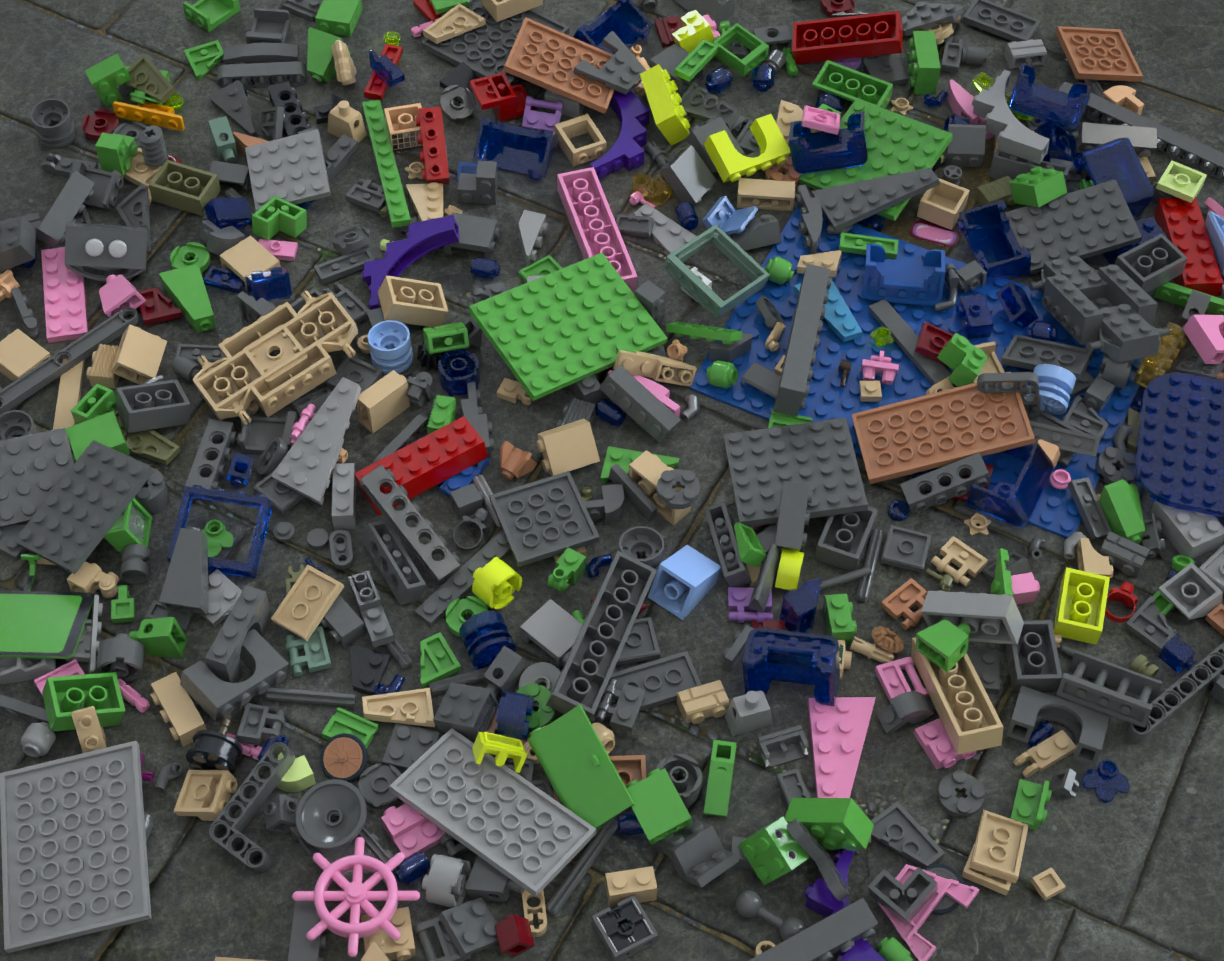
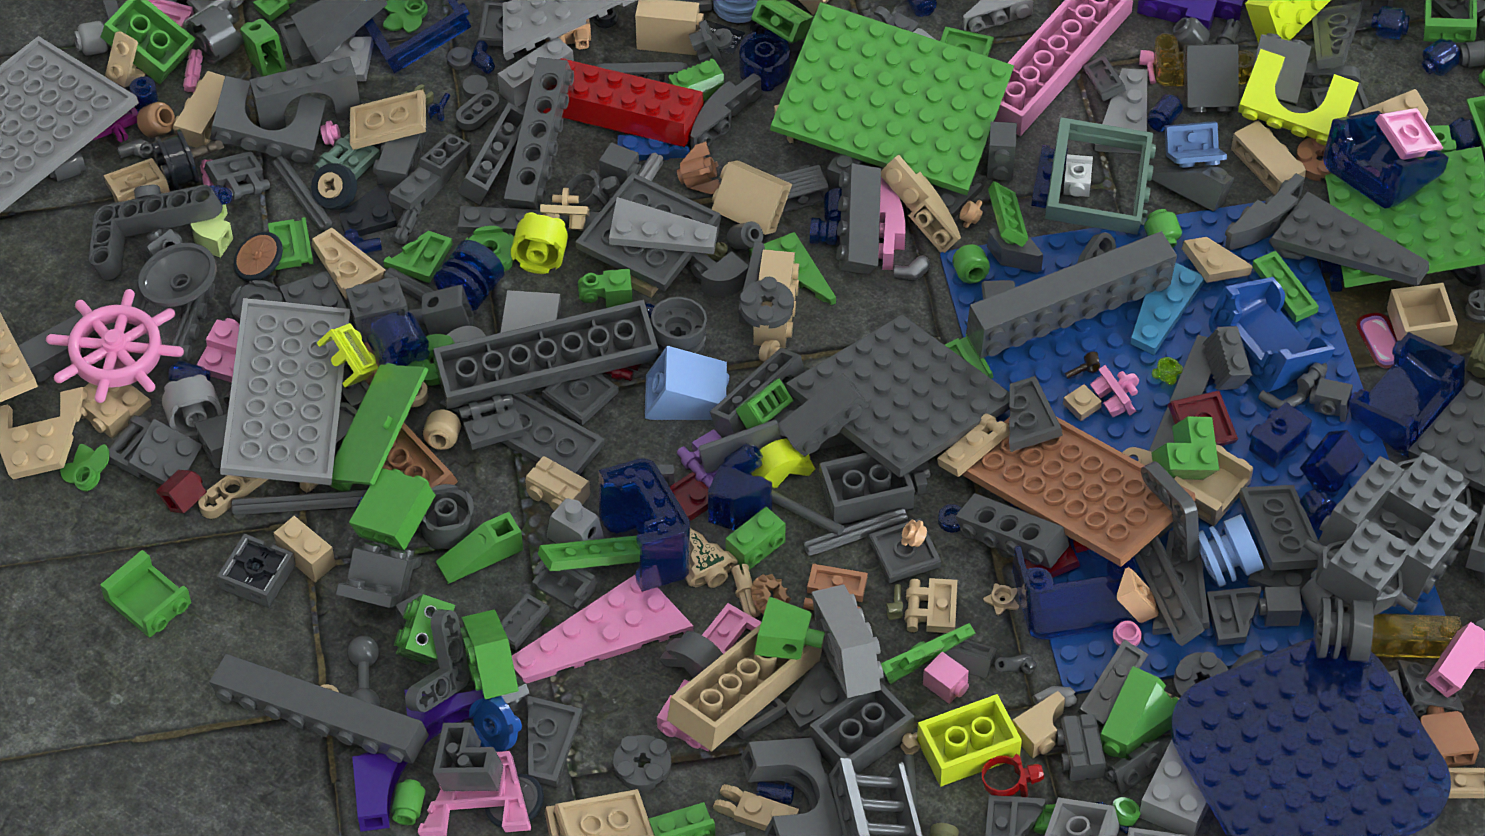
camera: 55 degrees right, 0 degrees up
none -> clear blue brick [130,76,159,111]
none -> dark grey tile [134,185,161,199]
none -> medium nougat head [137,102,175,138]
none -> black wheel [311,163,357,210]
none -> bright pink plate [320,120,341,146]
none -> blue plate [469,696,522,752]
none -> clear blue arm [471,41,495,73]
none -> bright green plate [538,536,650,571]
none -> tan hips [540,188,590,231]
none -> light grey wing [609,197,718,254]
none -> clear blue brick [721,443,763,482]
none -> dark grey brick [726,221,763,250]
none -> tan plate [759,340,781,362]
none -> clear blue wheel [809,217,838,245]
none -> light nougat plate [901,519,927,547]
none -> tan plate [937,414,1010,477]
none -> dark grey wing [1009,376,1063,452]
none -> clear blue plate [1031,144,1068,208]
none -> dark grey head [1172,17,1210,52]
none -> dark grey brick [1203,326,1252,390]
none -> dark grey wheel [1314,597,1374,662]

